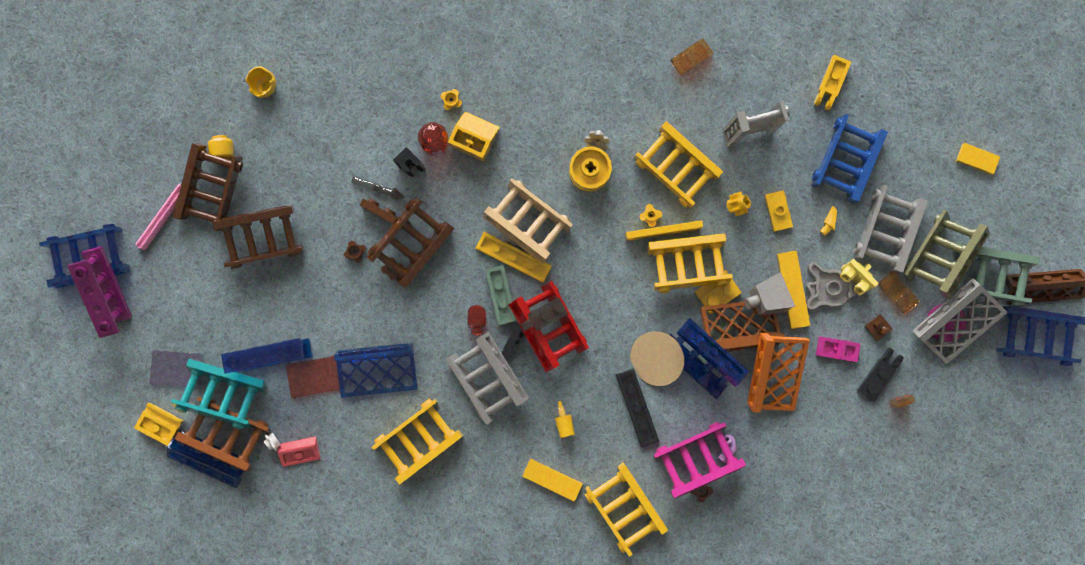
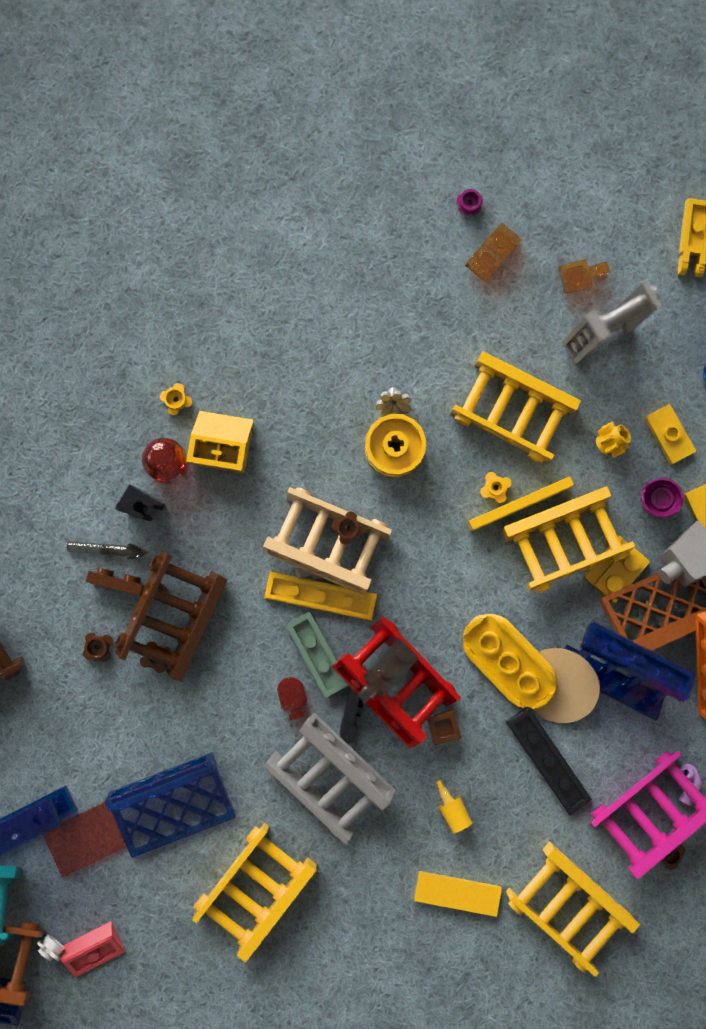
camera: 15 degrees left, 0 degrees up
none -> reddish brown plate [332,511,365,544]
none -> reddish brown tile [427,709,461,746]
none -> magenta plate [456,189,483,216]
none -> yellow tile [463,614,558,709]
none -> clear orange plate [558,259,610,294]
none -> magenta hair [641,478,684,520]

